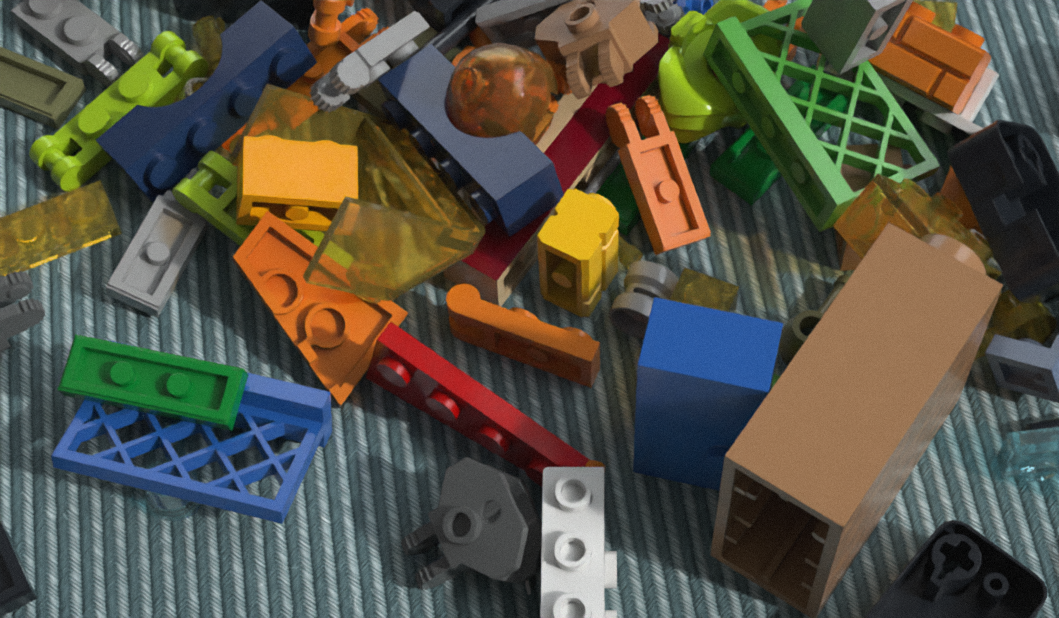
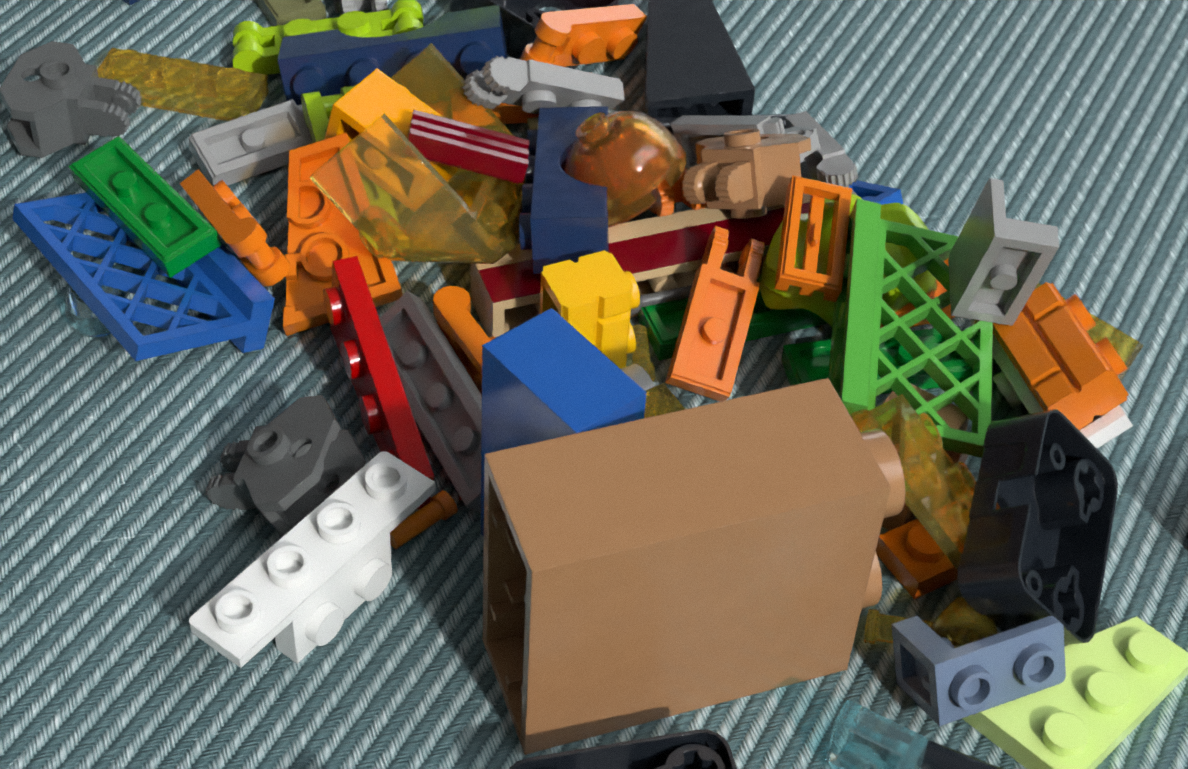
camera: 30 degrees right, 15 degrees down
none -> orange plate [179,169,290,287]
none -> light grey plate [379,291,482,514]
none -> dark red tile [404,109,529,184]
none -> orange tile [774,175,852,302]

